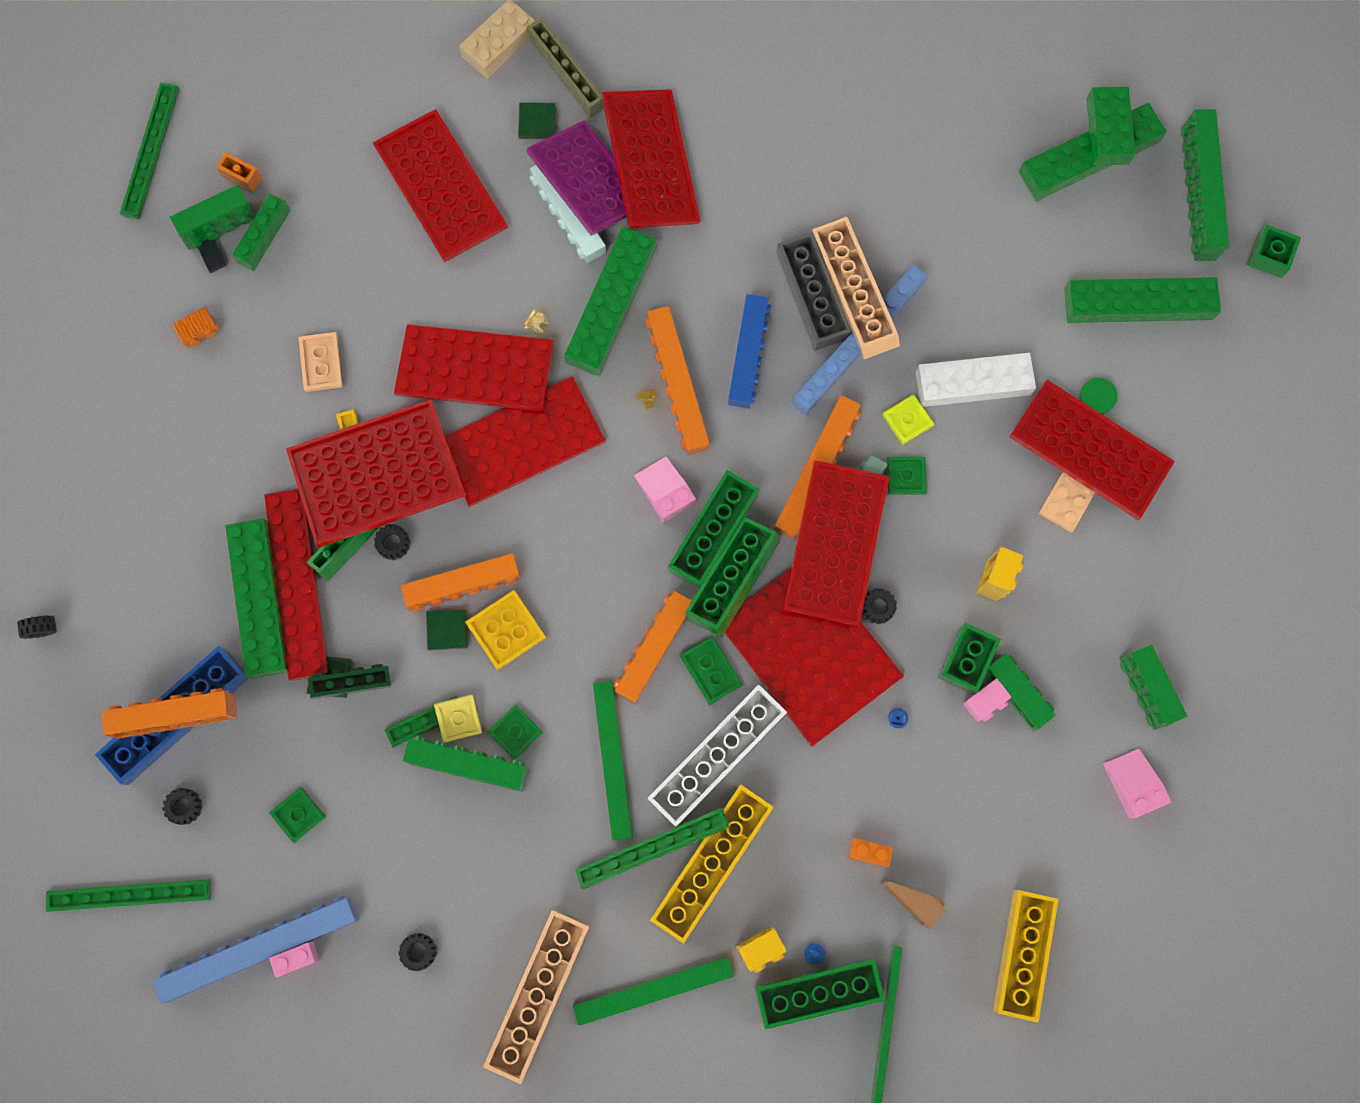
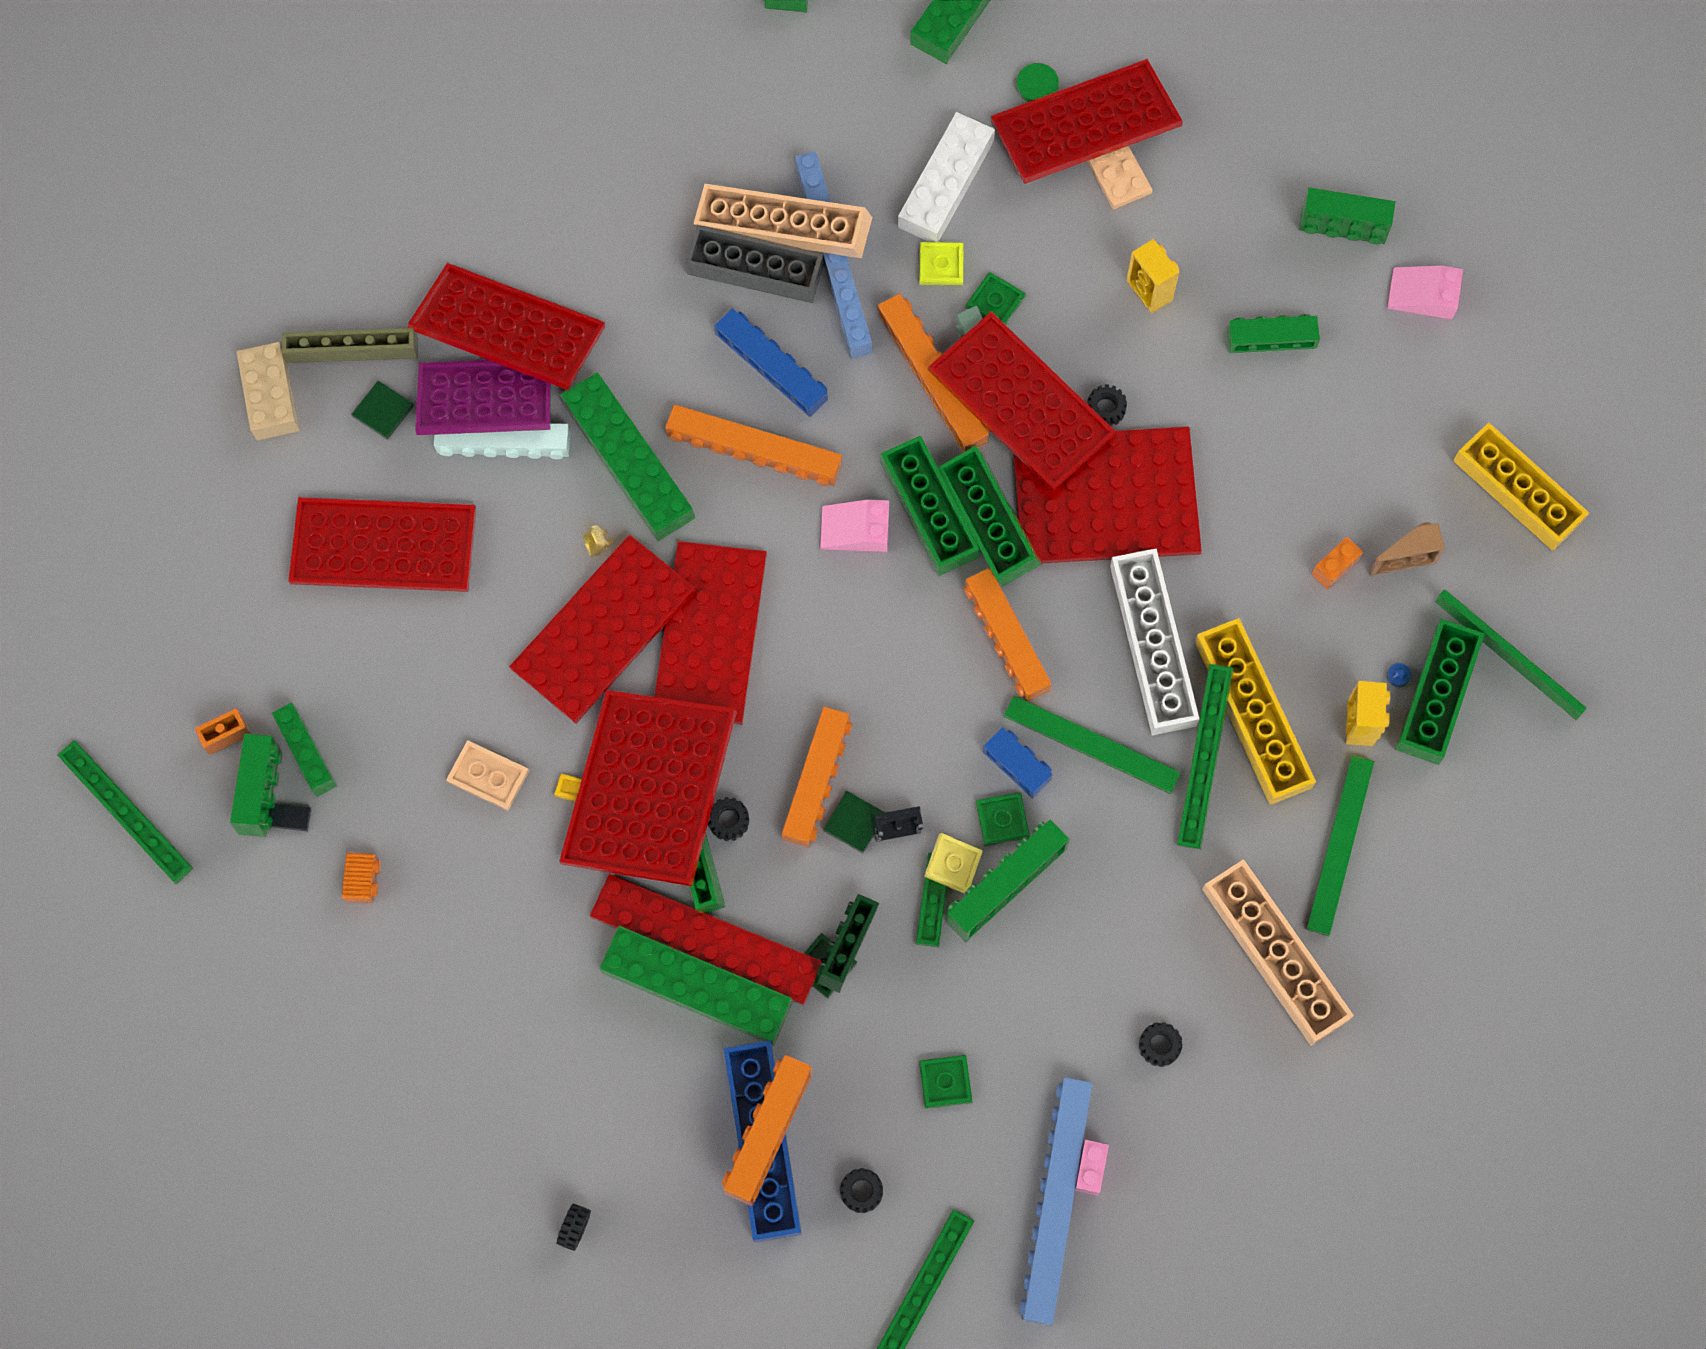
camera: 50 degrees left, 5 degrees down
yellow plate [465,590,546,671] -> none
clear yellow tile [635,389,657,409] -> none
green tile [679,636,743,706] -> none
blue tile [888,708,908,728] -> none
green brick [938,622,1001,695] -> none
bright pink brick [963,679,1011,722] -> none
none -> black hinge [871,806,923,842]
none -> blue brick [983,727,1052,799]

